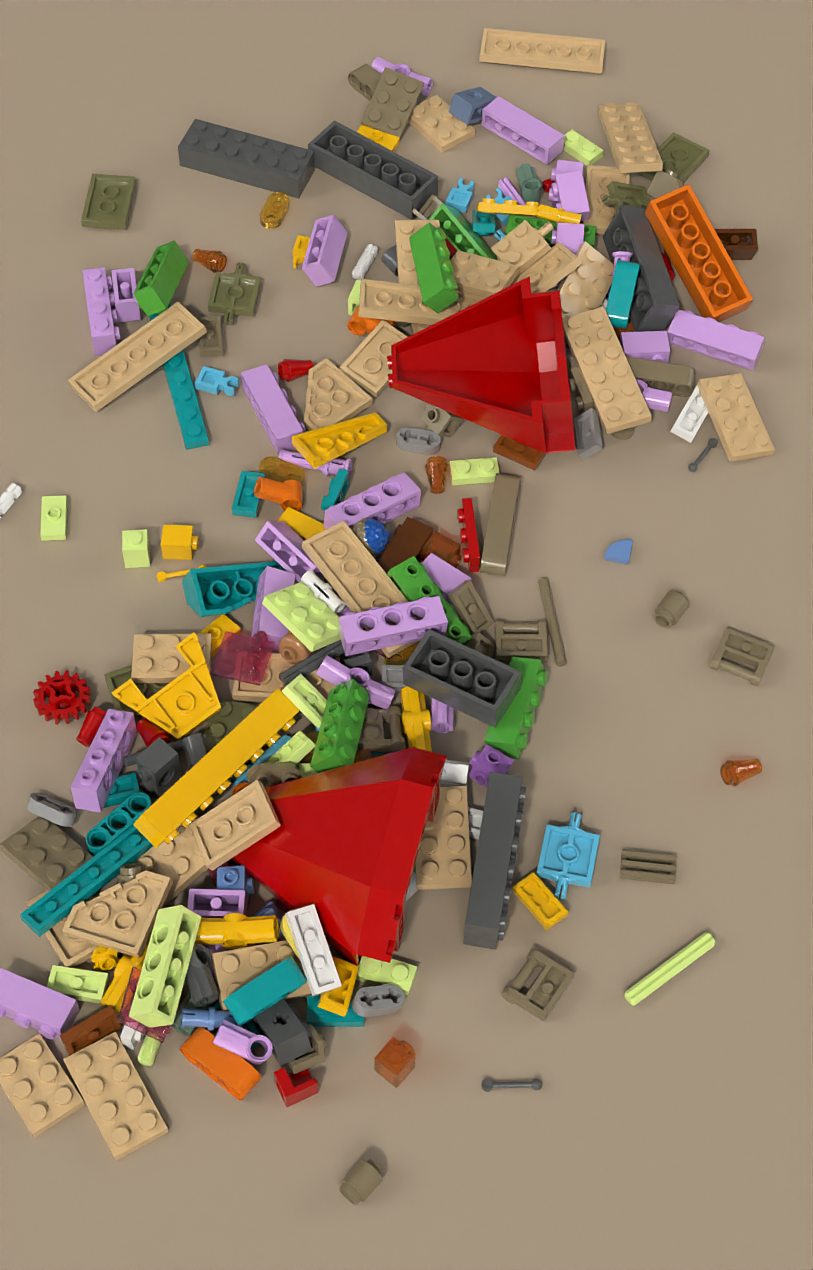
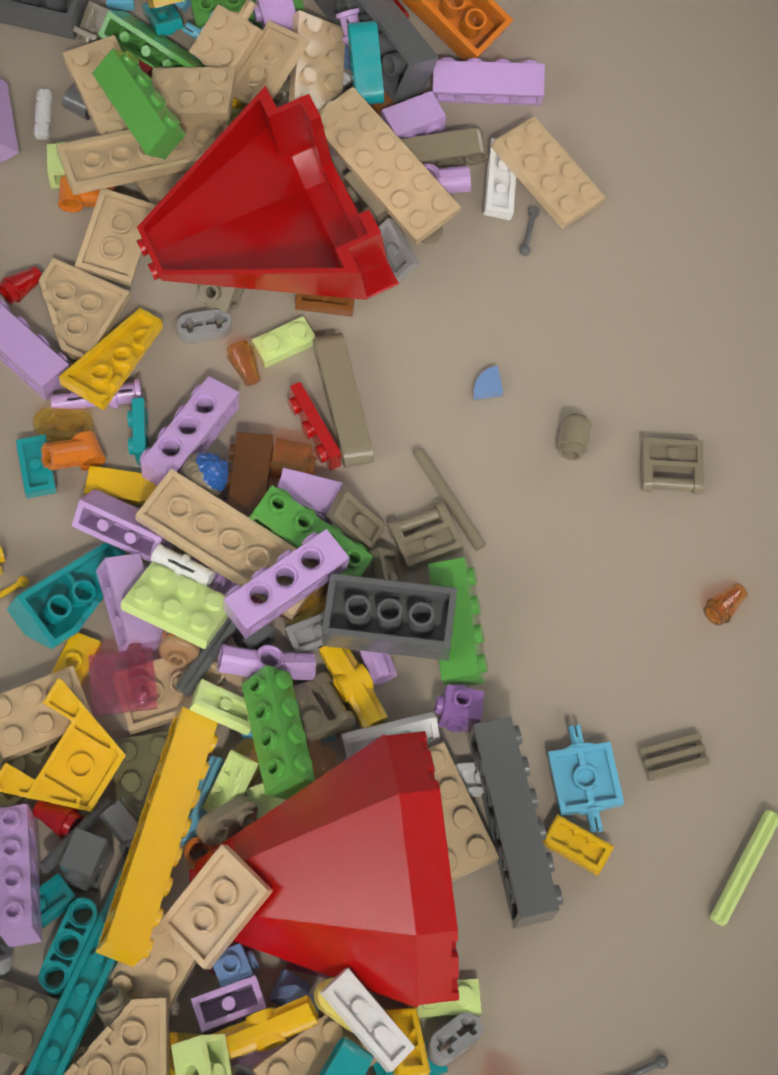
camera: 25 degrees left, 10 degrees up
dark tan plate [501,949,575,1022] -> none

